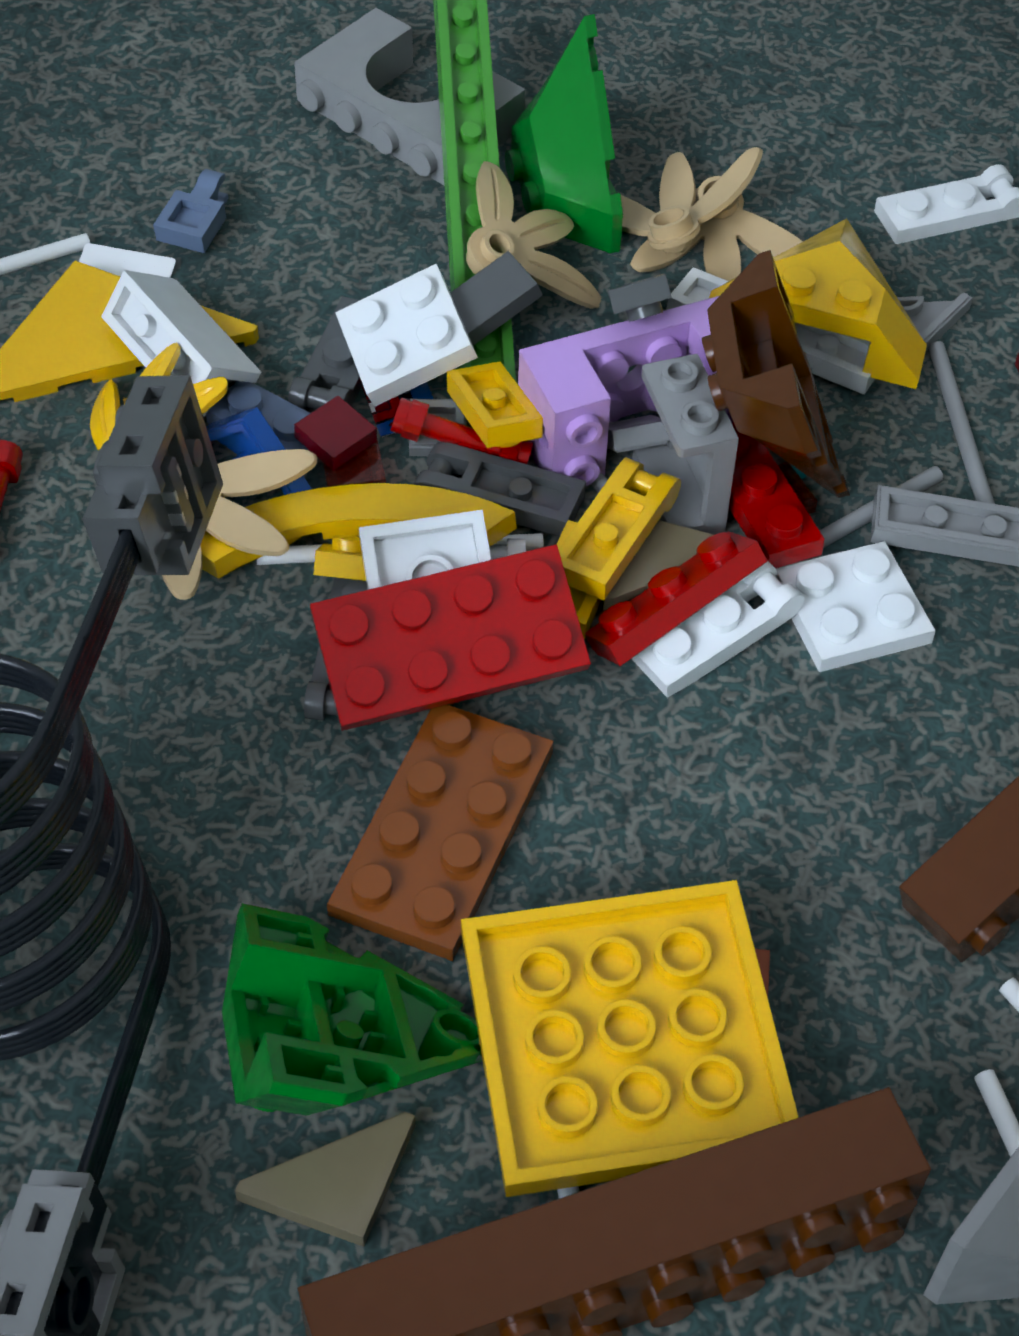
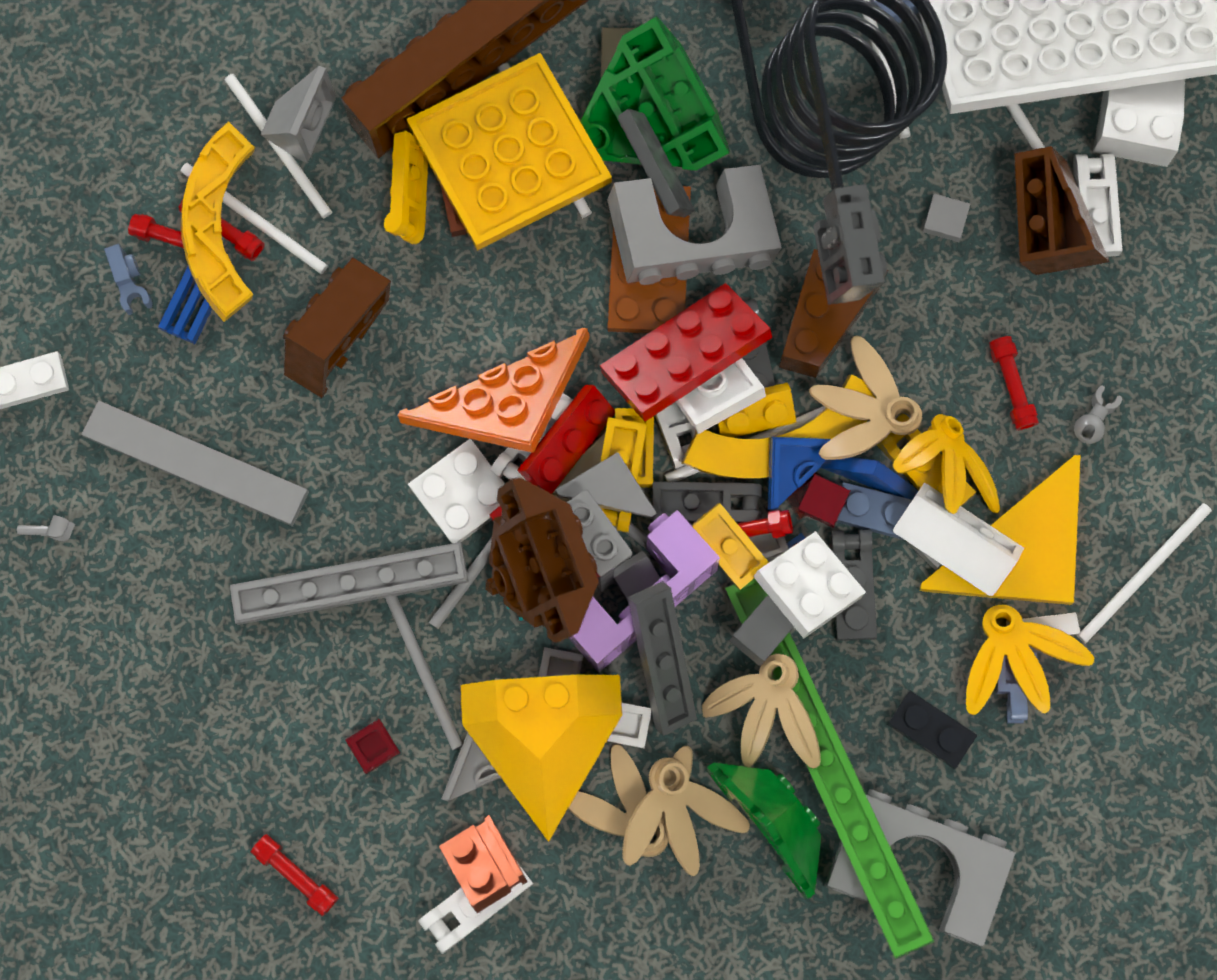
camera: 165 degrees right, 25 degrees up
none -> yellow plate [384,131,428,245]
none -> orange tile [397,328,590,453]
none -> plate [439,815,528,913]
none -> light grey tile [555,452,657,519]
none -> light grey arch [607,165,782,285]
none -> dark grey tile [618,109,695,218]
none -> blue tile [768,437,831,510]
none -> reddish brown wedge [779,249,888,378]
none -> black plate [887,691,977,769]
none -> yellow plant [966,605,1094,715]

